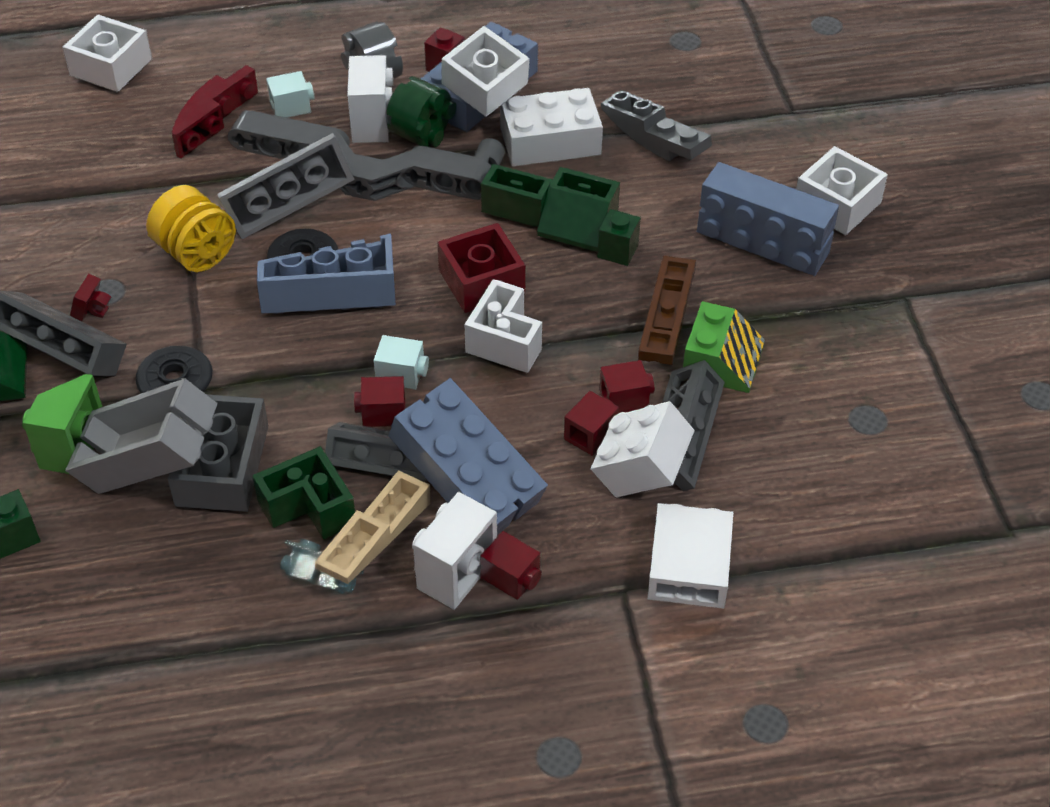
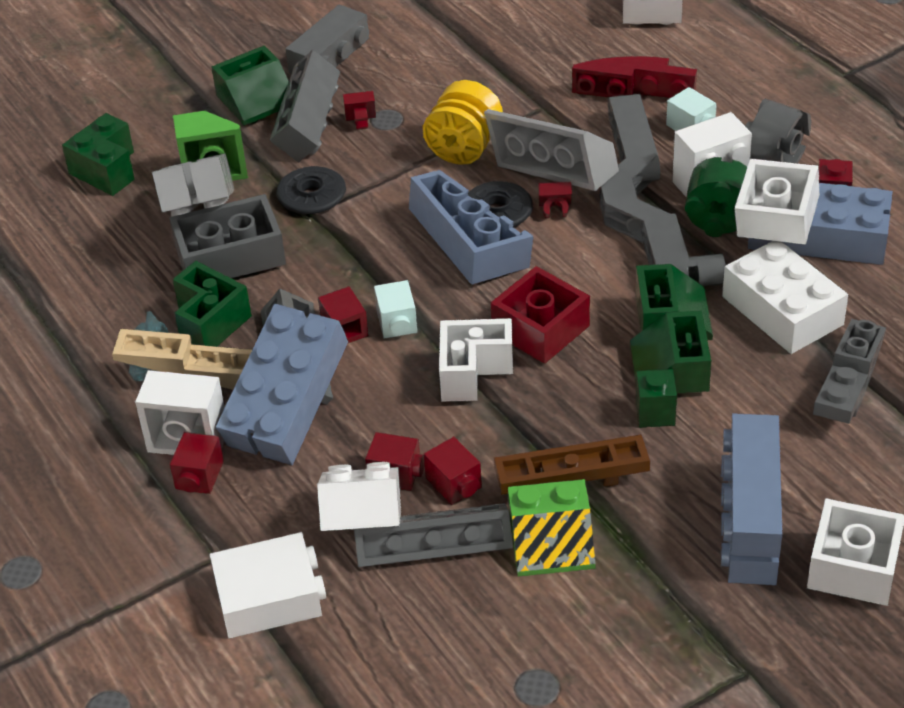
camera: 70 degrees right, 5 degrees down
none -> dark red tile [538,182,572,218]

